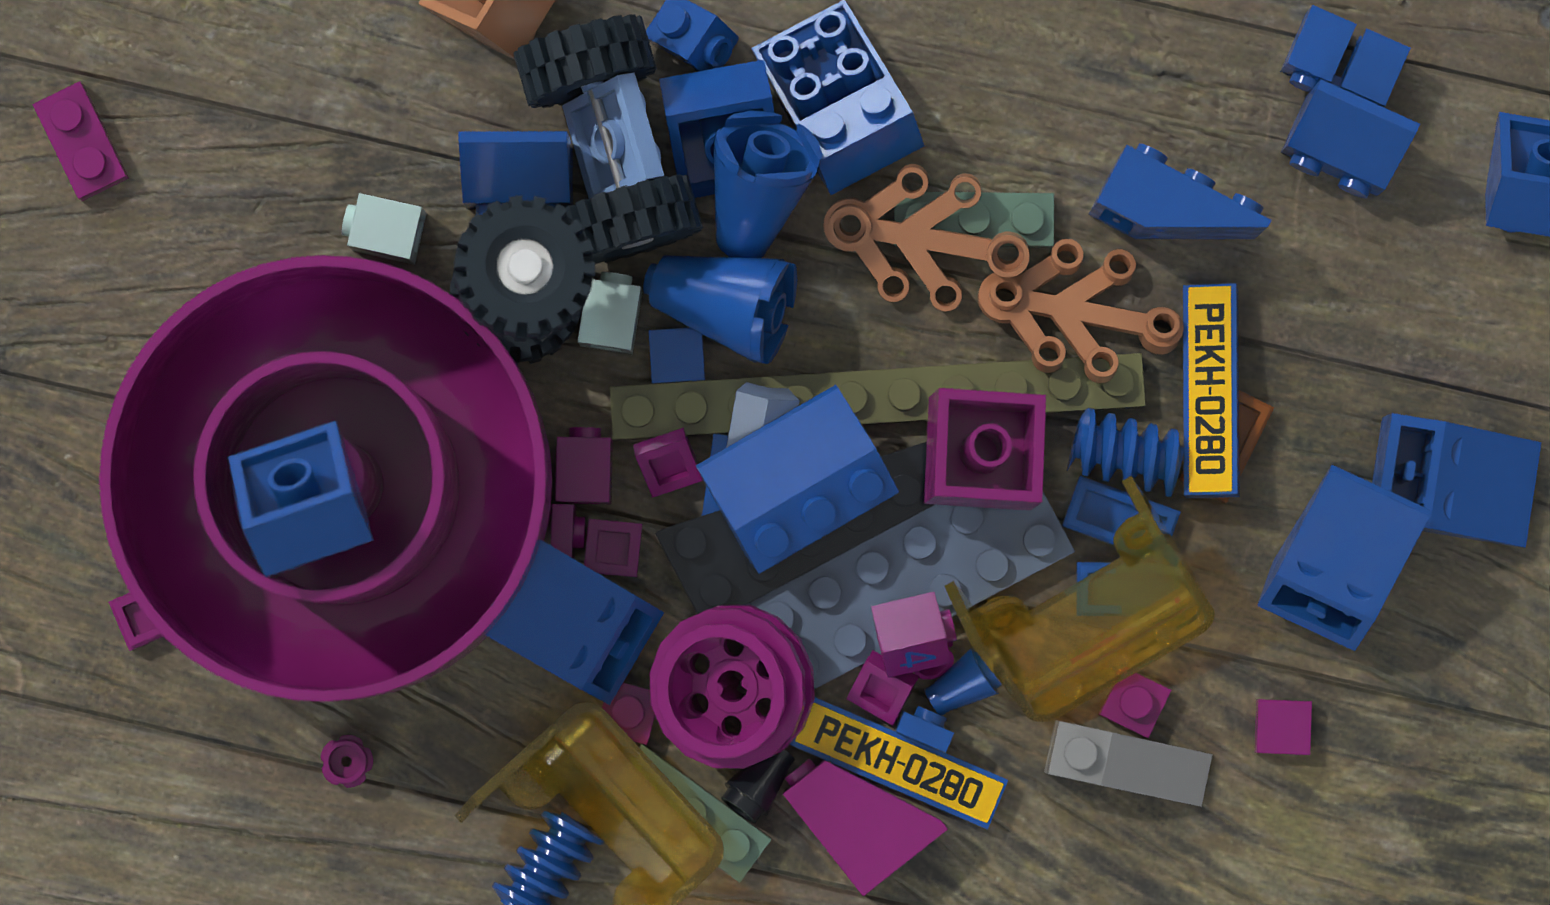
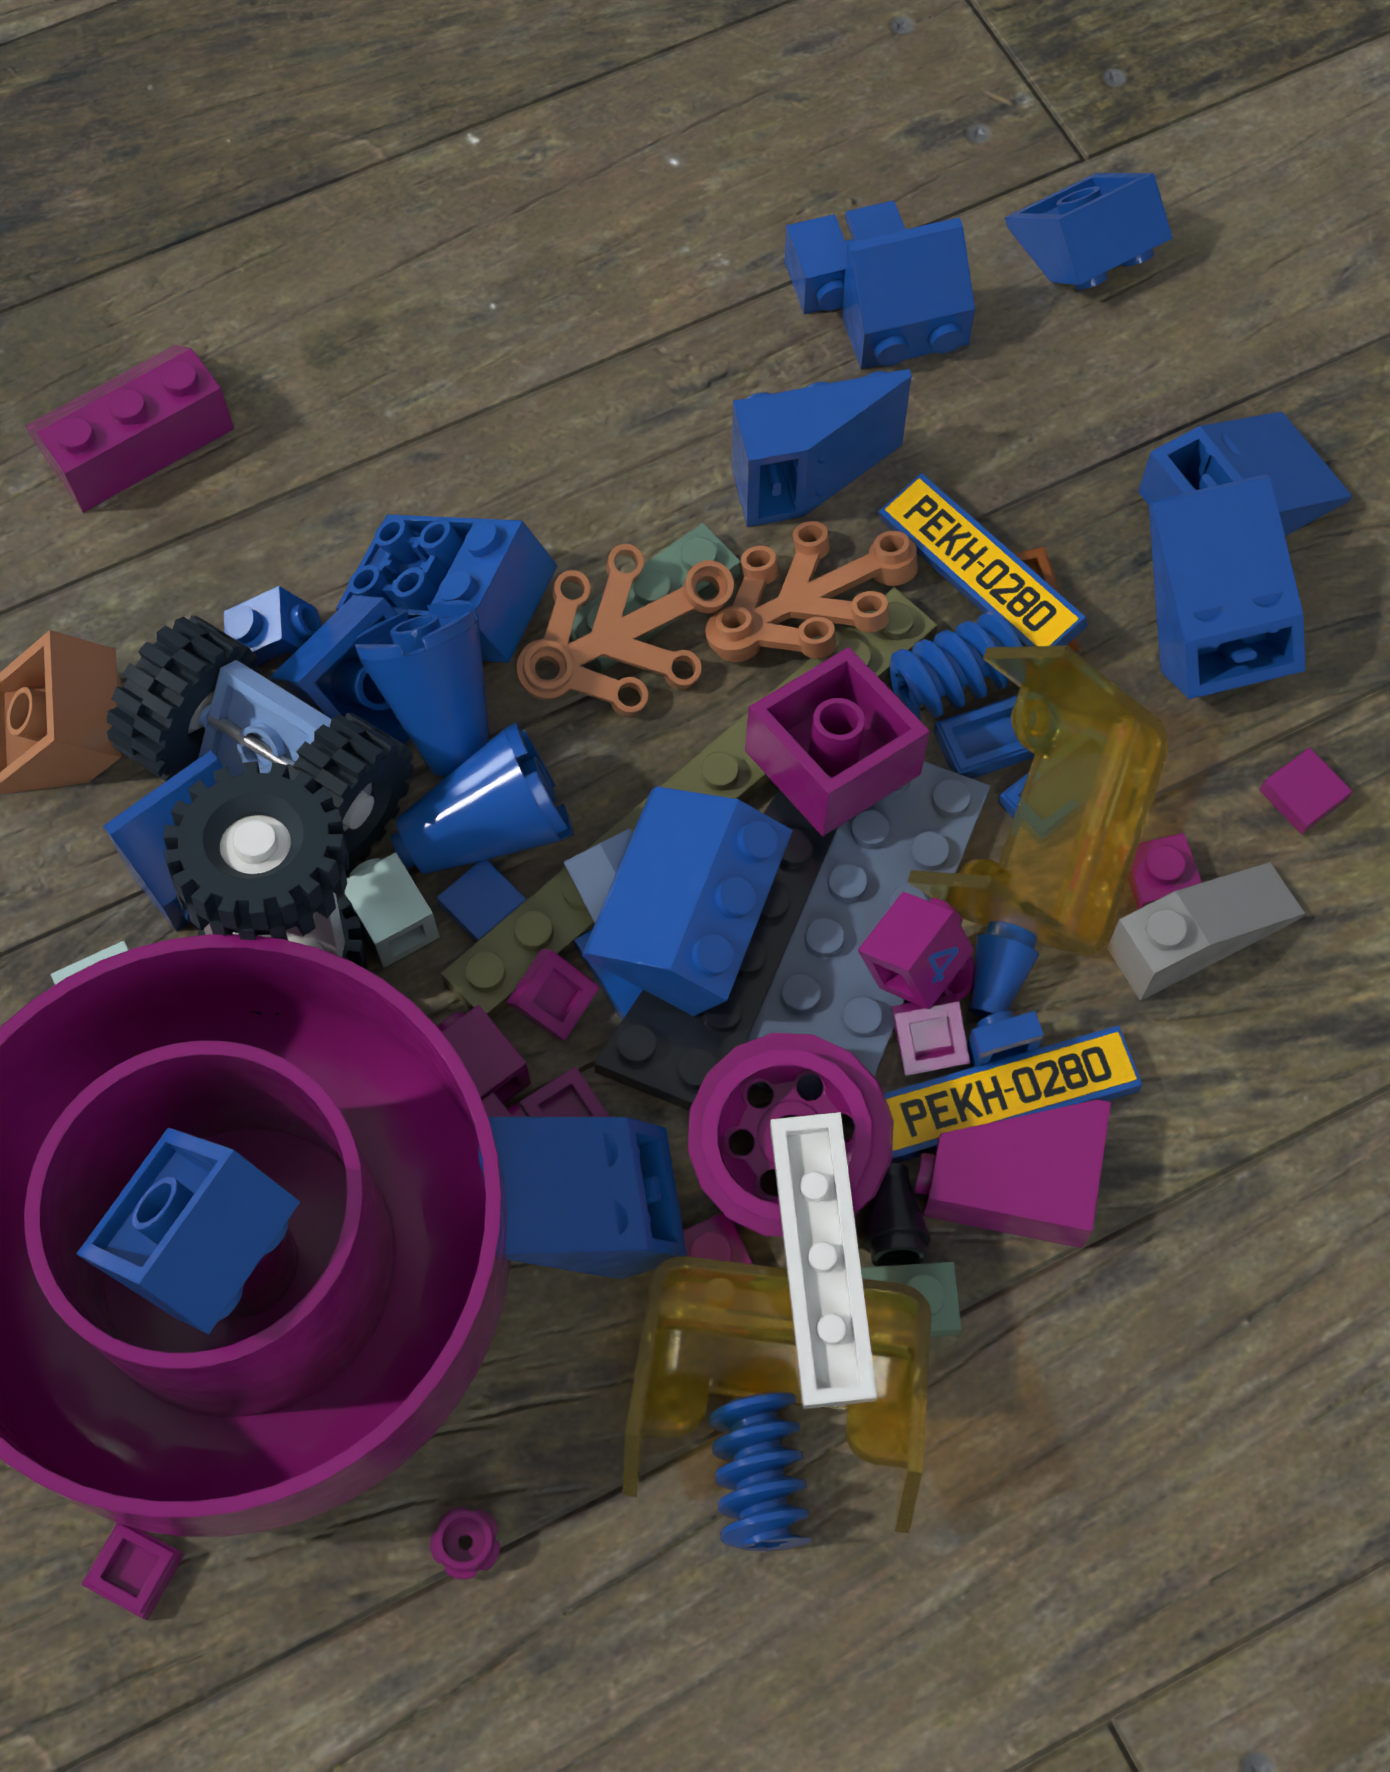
camera: 40 degrees left, 20 degrees down
none -> white plate [770,1112,877,1409]

